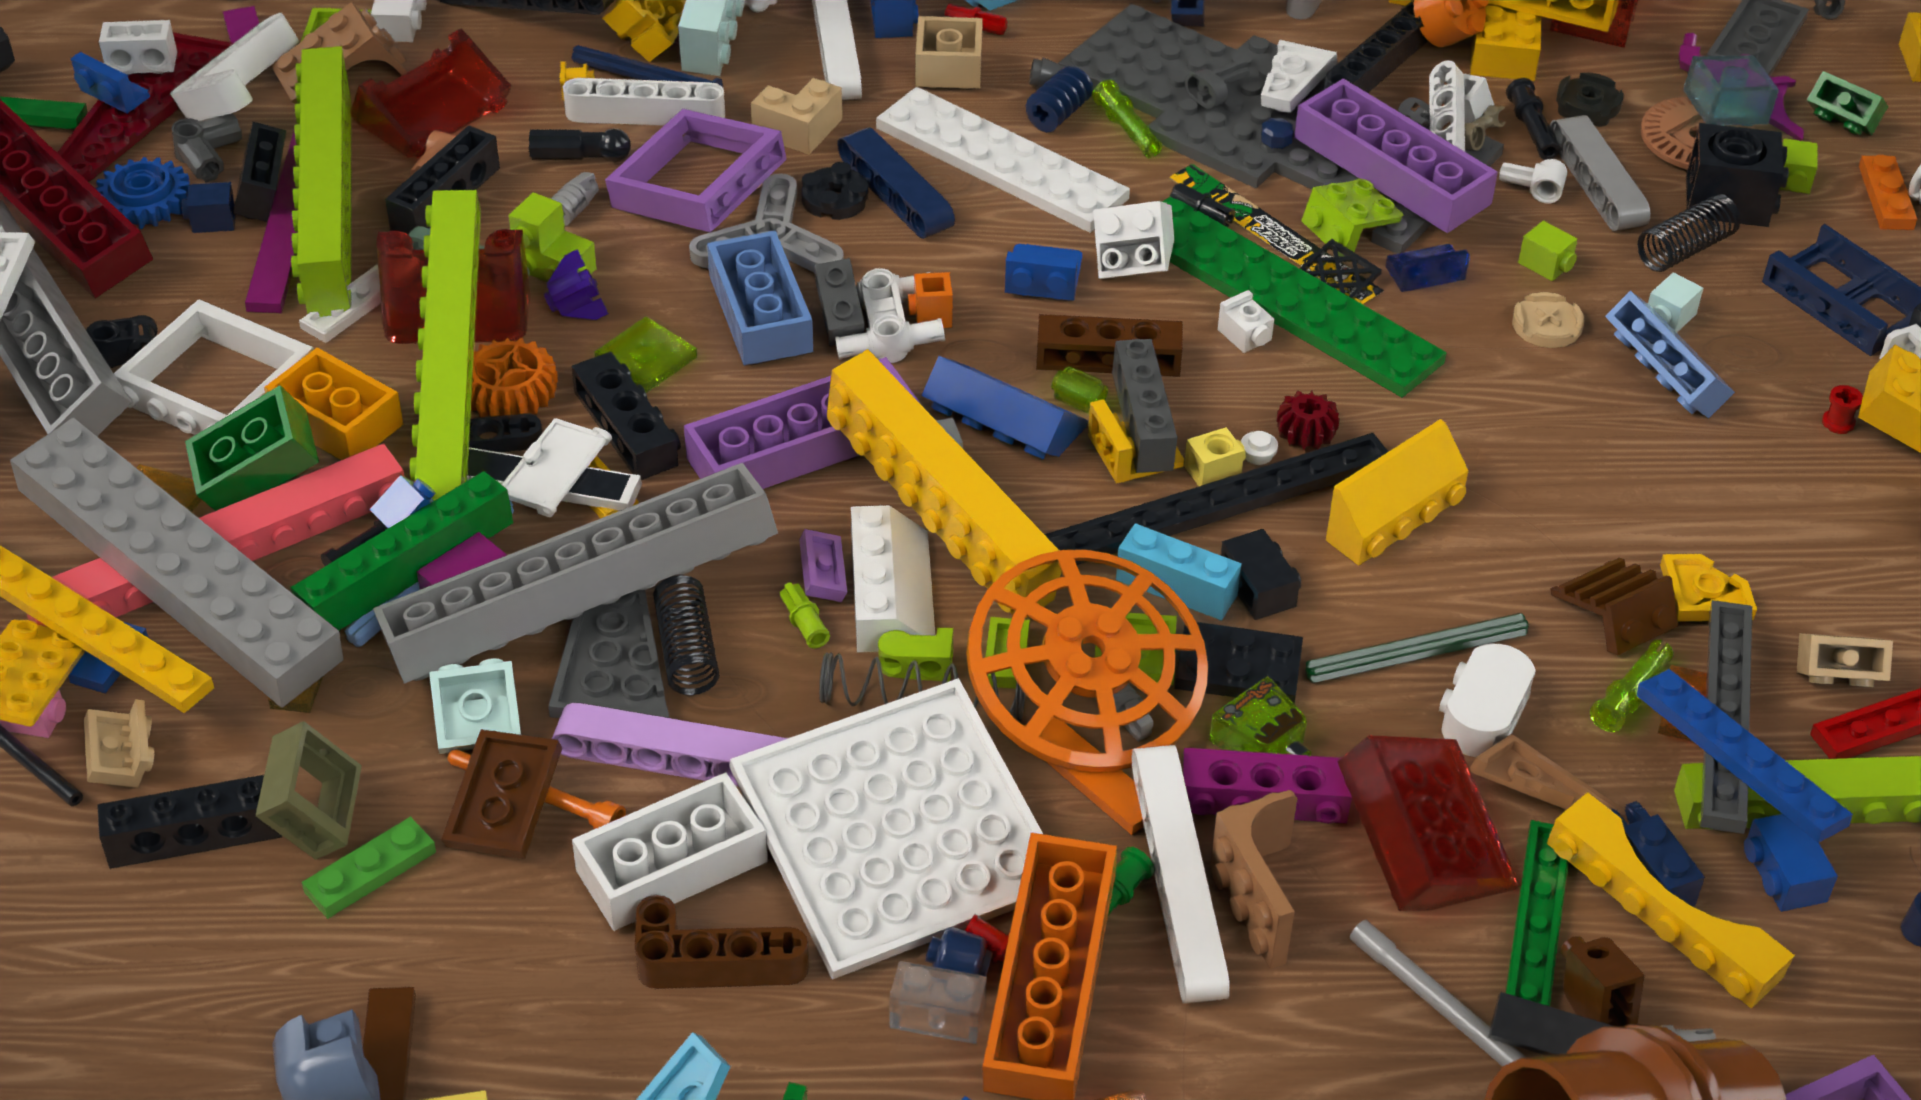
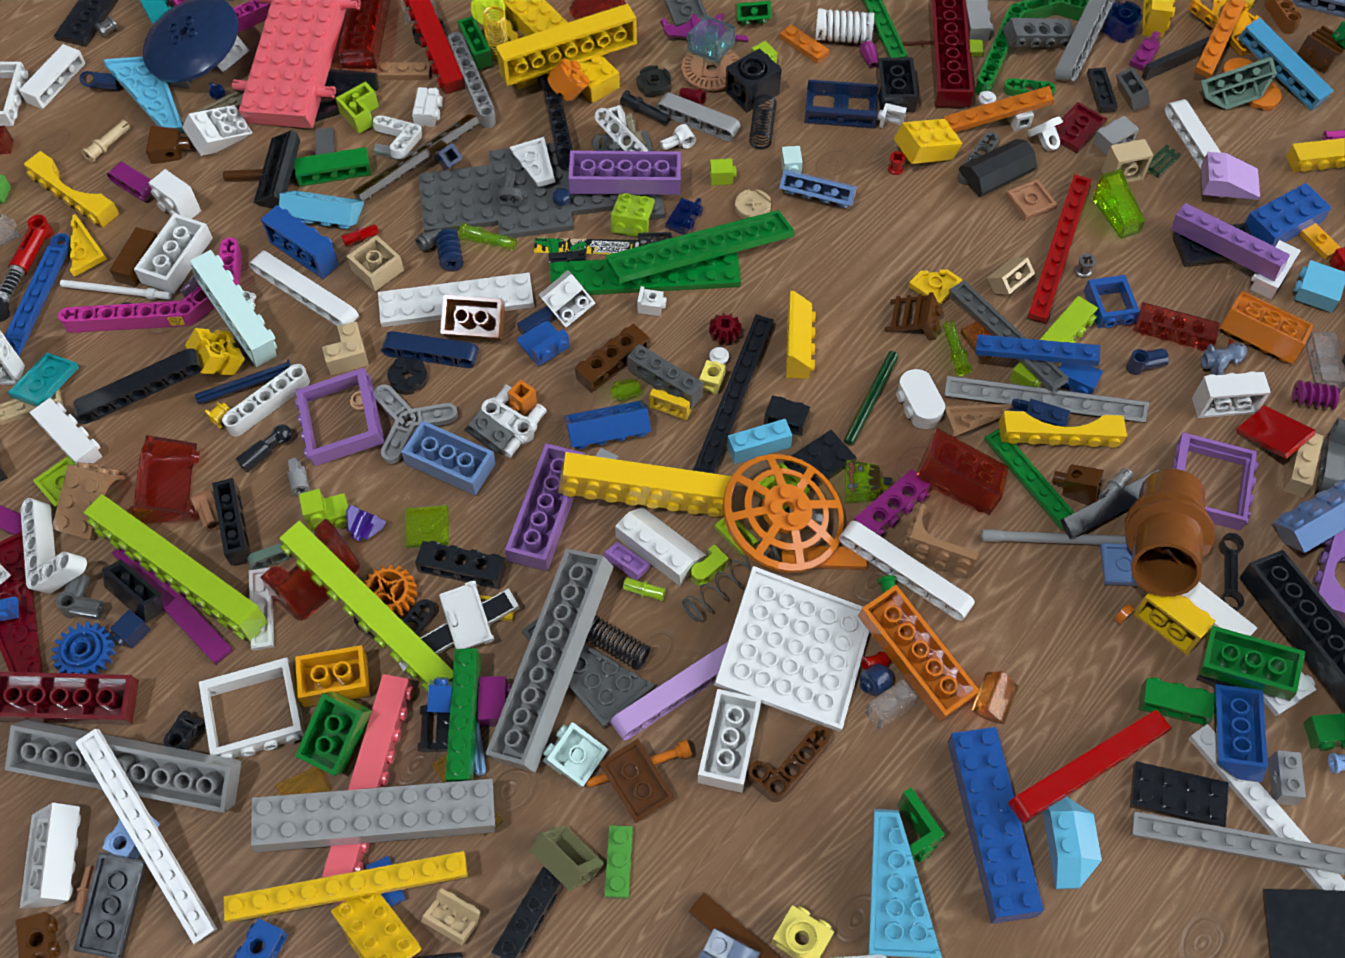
camera: 45 degrees left, 15 degrees up
none -> brick [440,295,506,341]
none -> dark blue piece [517,306,555,335]
none -> green plate [606,210,794,283]
none -> dark red cone [679,87,706,105]
none -> light grey plate [944,375,1149,422]

